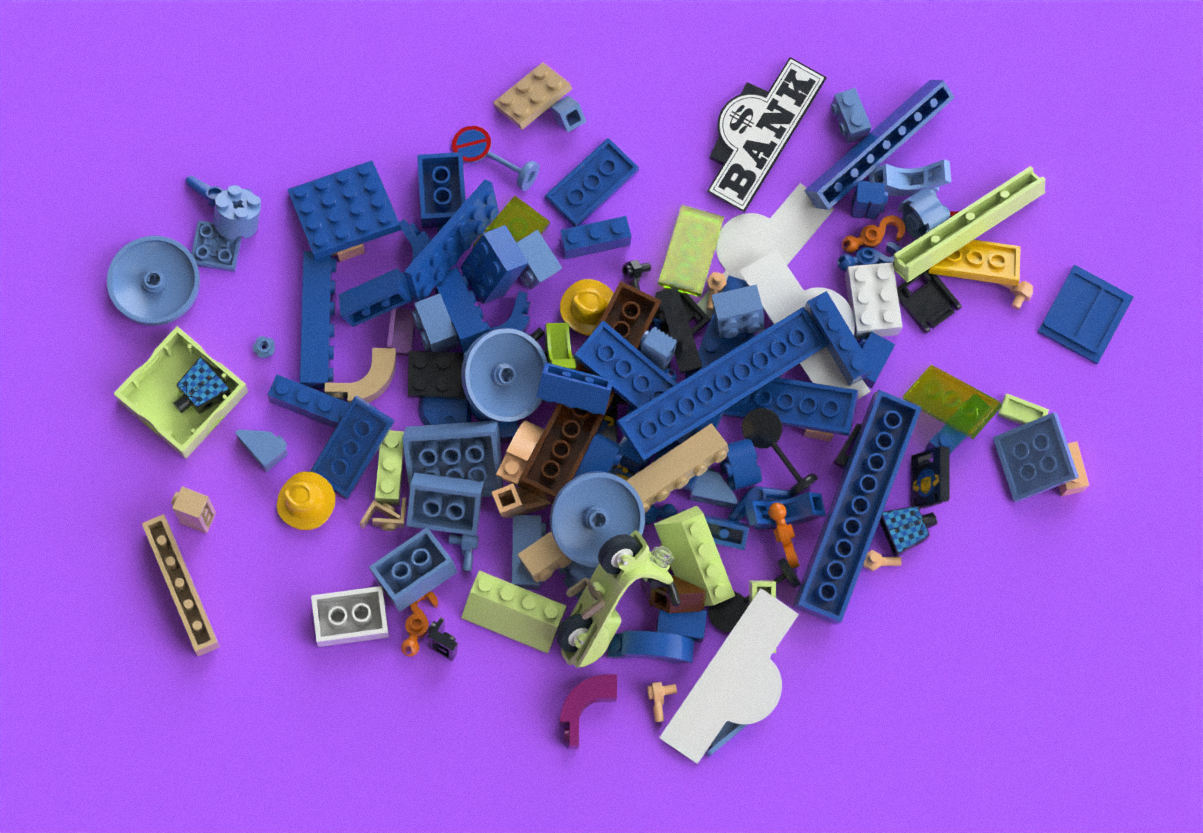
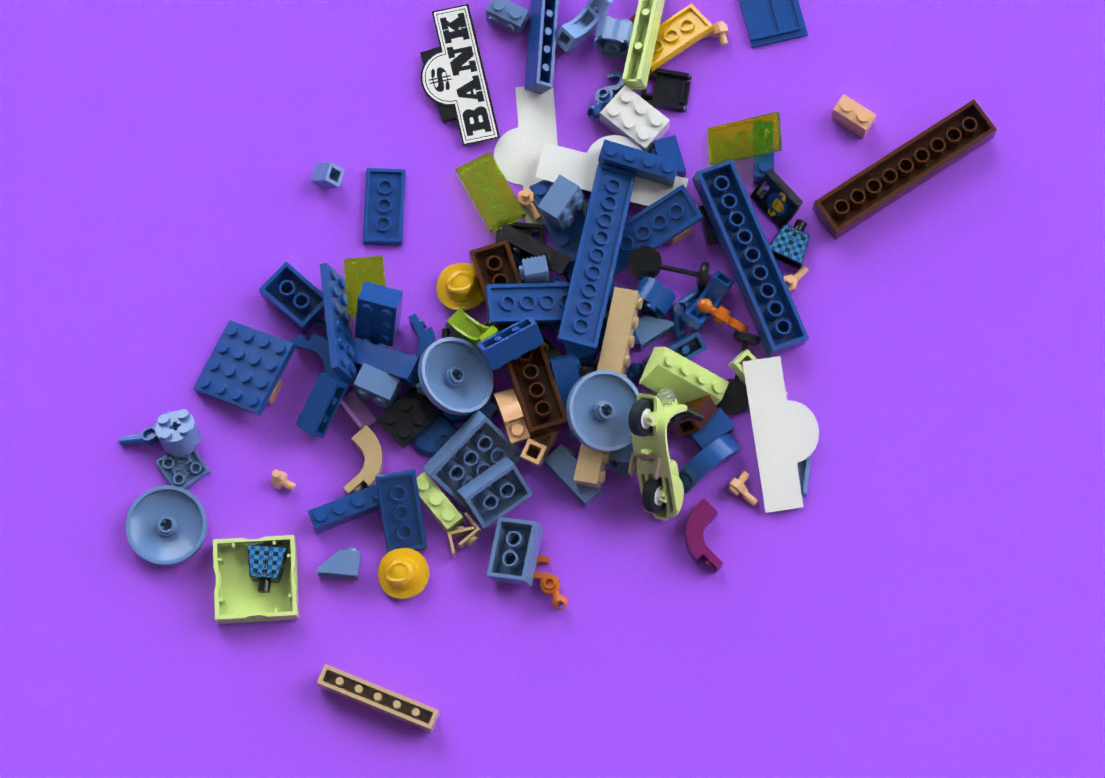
camera: 35 degrees left, 0 degrees up
tan brick [171,486,216,534] -> none
medium blue plate [253,336,275,358] -> none
blue brick [300,251,337,389] -> none
white brick [311,586,389,647] -> none
black bracket [427,617,458,661] -> none
medium blue piece [449,534,479,571] -> none
piece [452,126,540,191] -> none
yellowish green slope [461,570,566,654] -> none
tan plate [493,62,572,130] -> none
medium blue brick [517,230,562,290] -> none
blue brick [560,216,632,260] -> none
black piece [622,260,651,290] -> none
orange piece [842,215,906,253] -> none
blue brick [851,181,888,220] -> none
medium blue plate [993,412,1079,502] -> none
yellowish green tile [997,393,1049,425] -> none
none -> light nougat piece [270,469,296,491]
none -> reddish brown brick [812,99,997,240]

